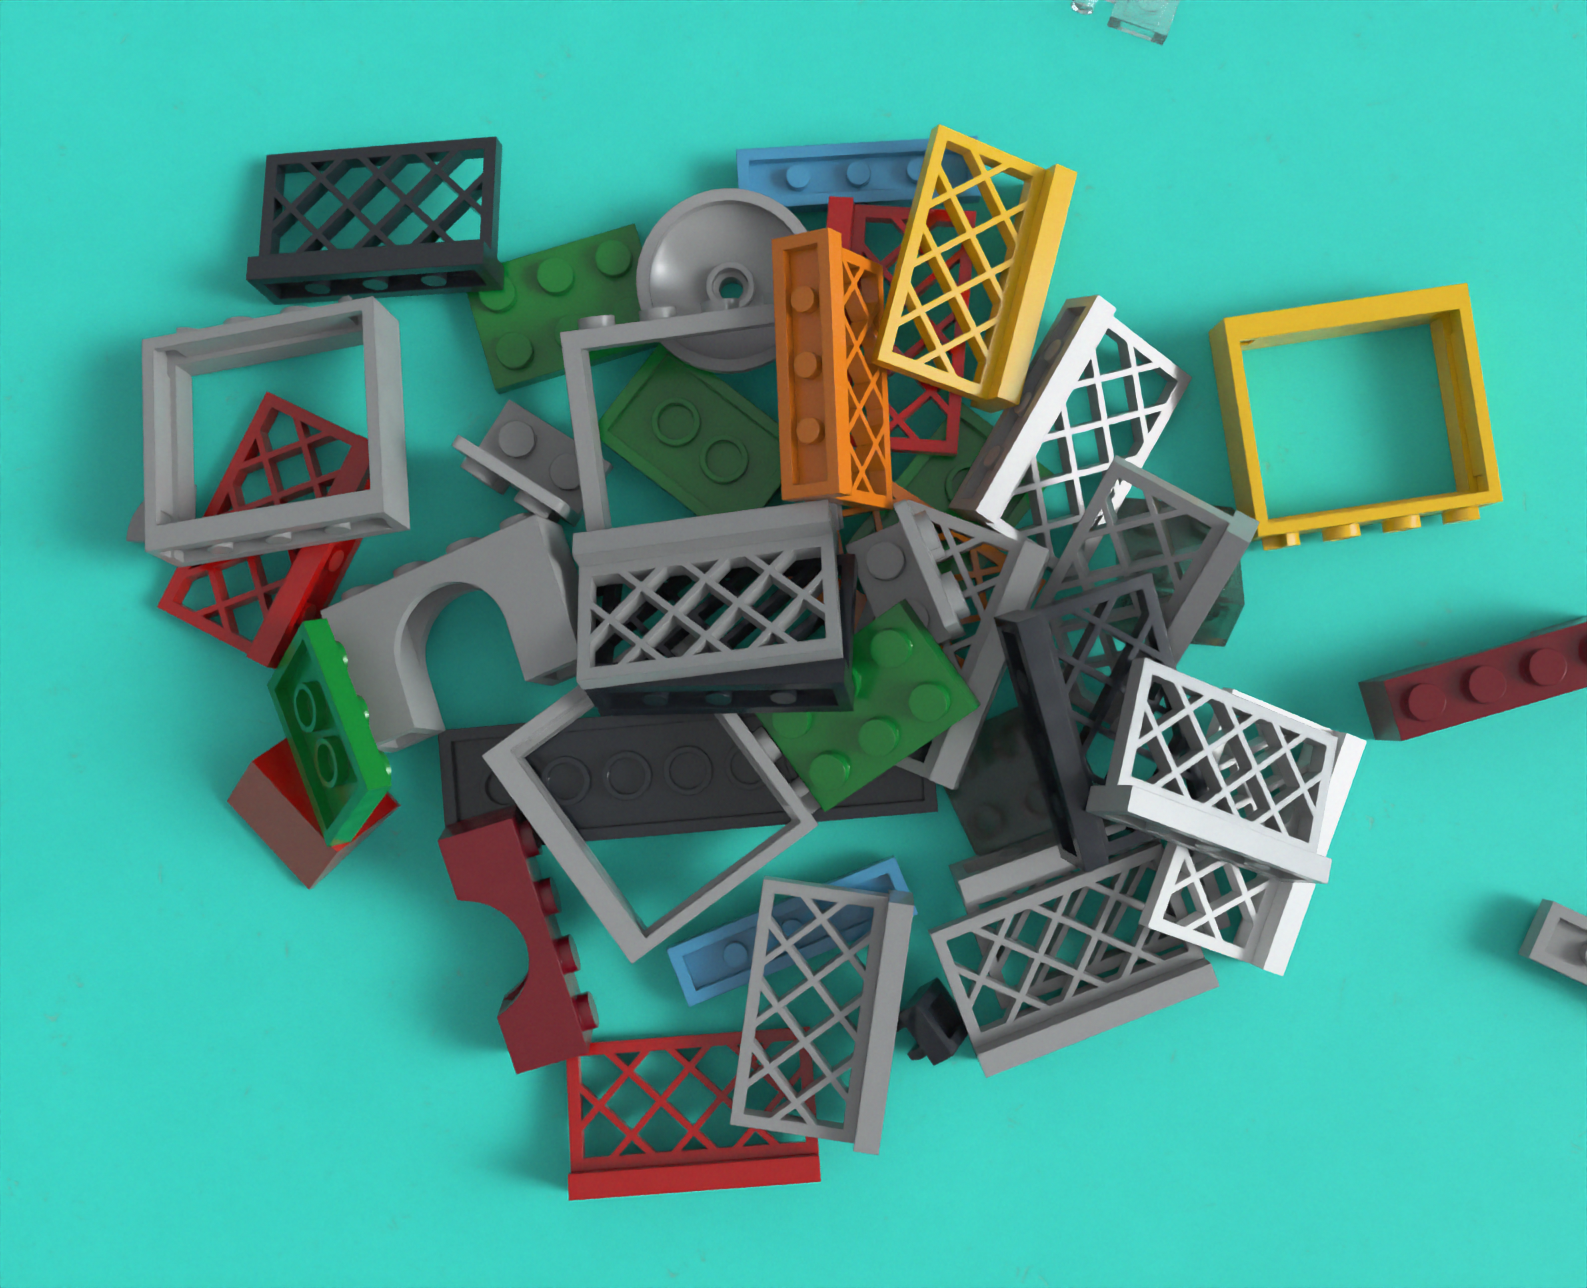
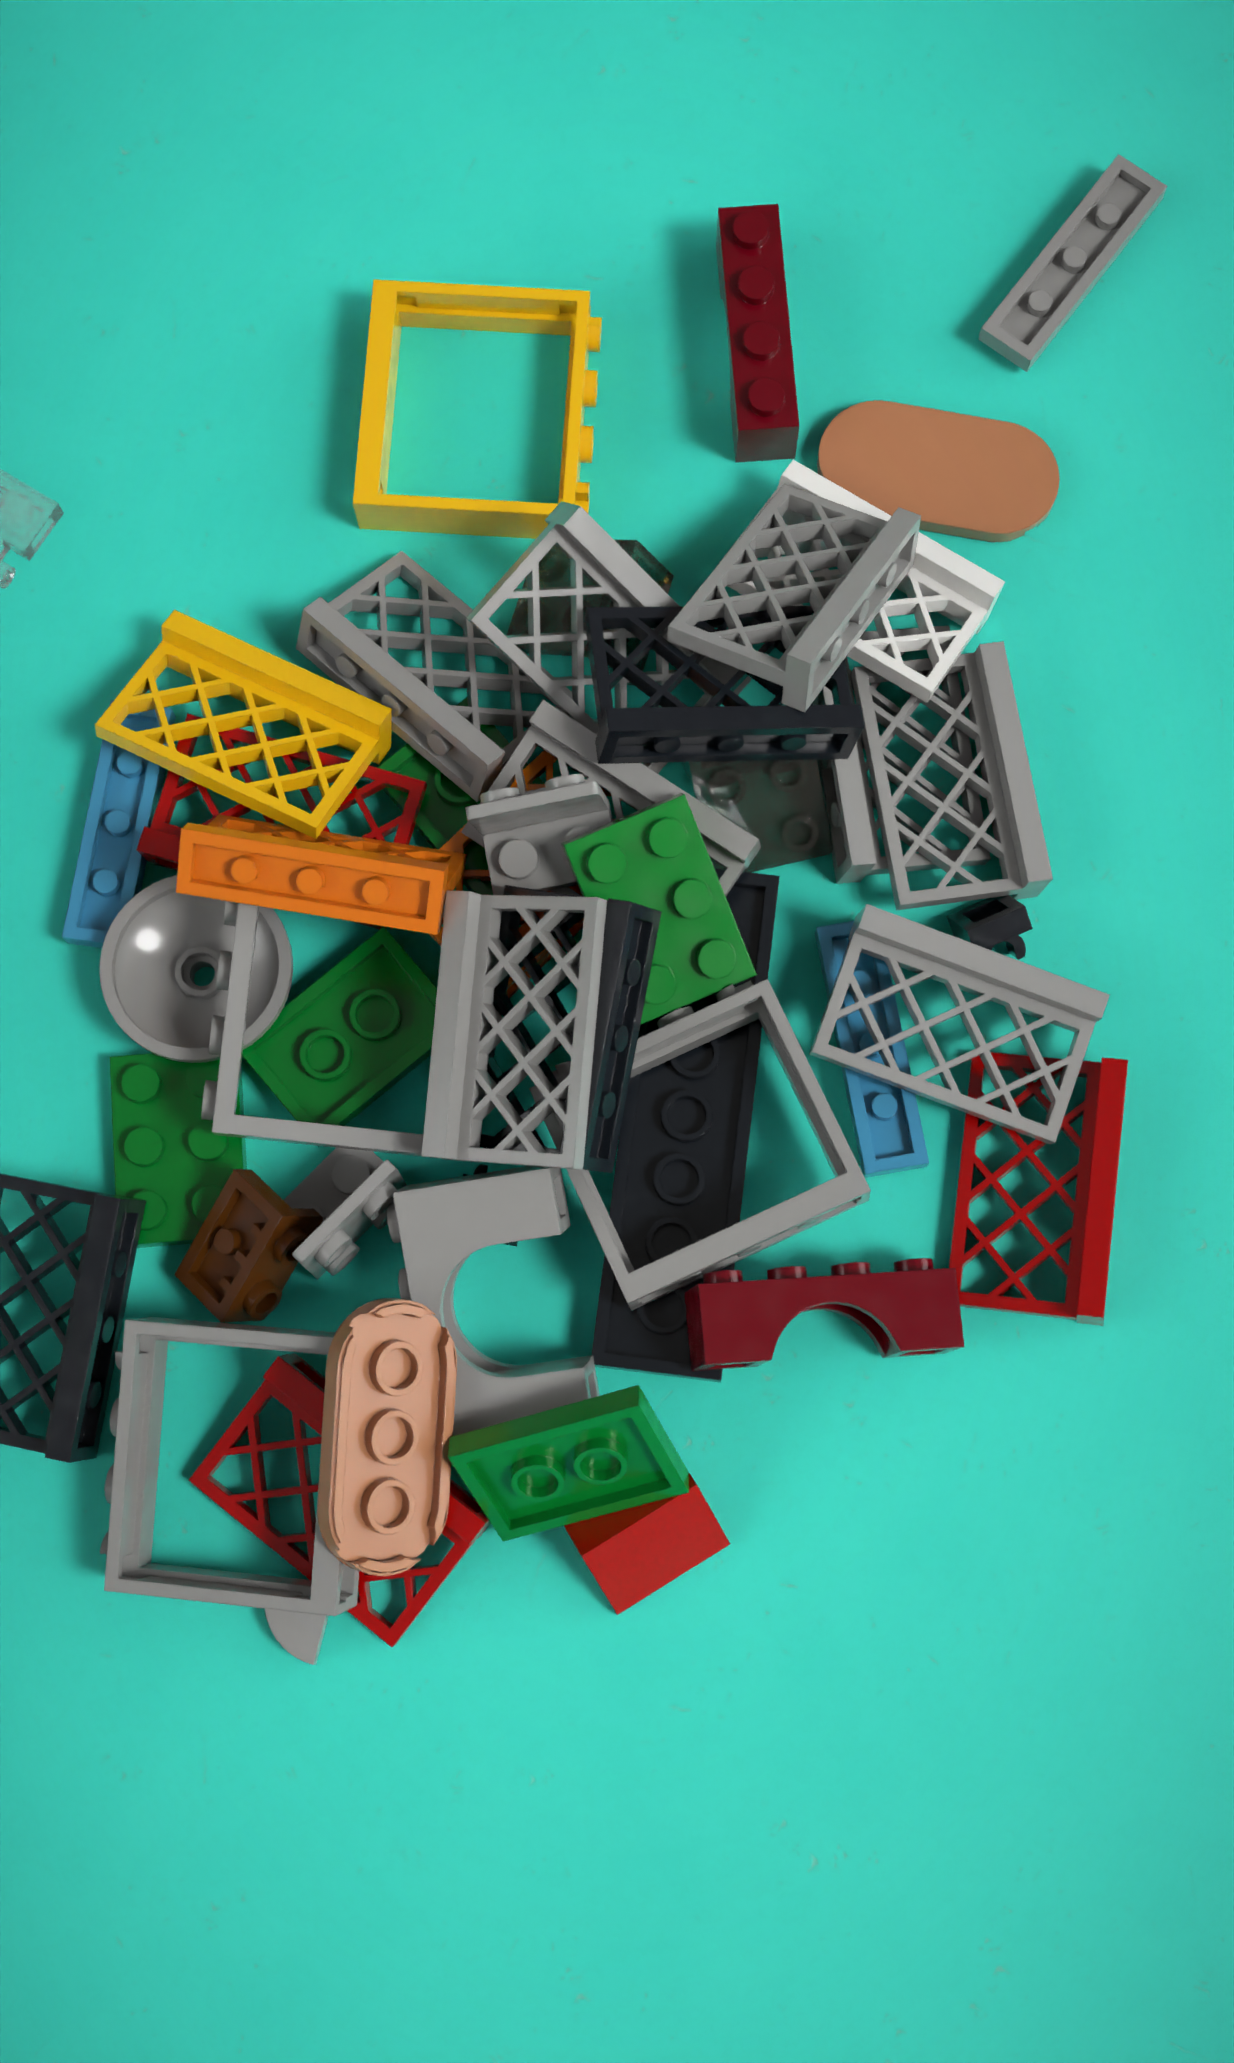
camera: 75 degrees left, 10 degrees down
none -> reddish brown bracket [174,1169,323,1323]
none -> nougat tile [317,1298,457,1576]
none -> nougat tile [817,400,1060,542]

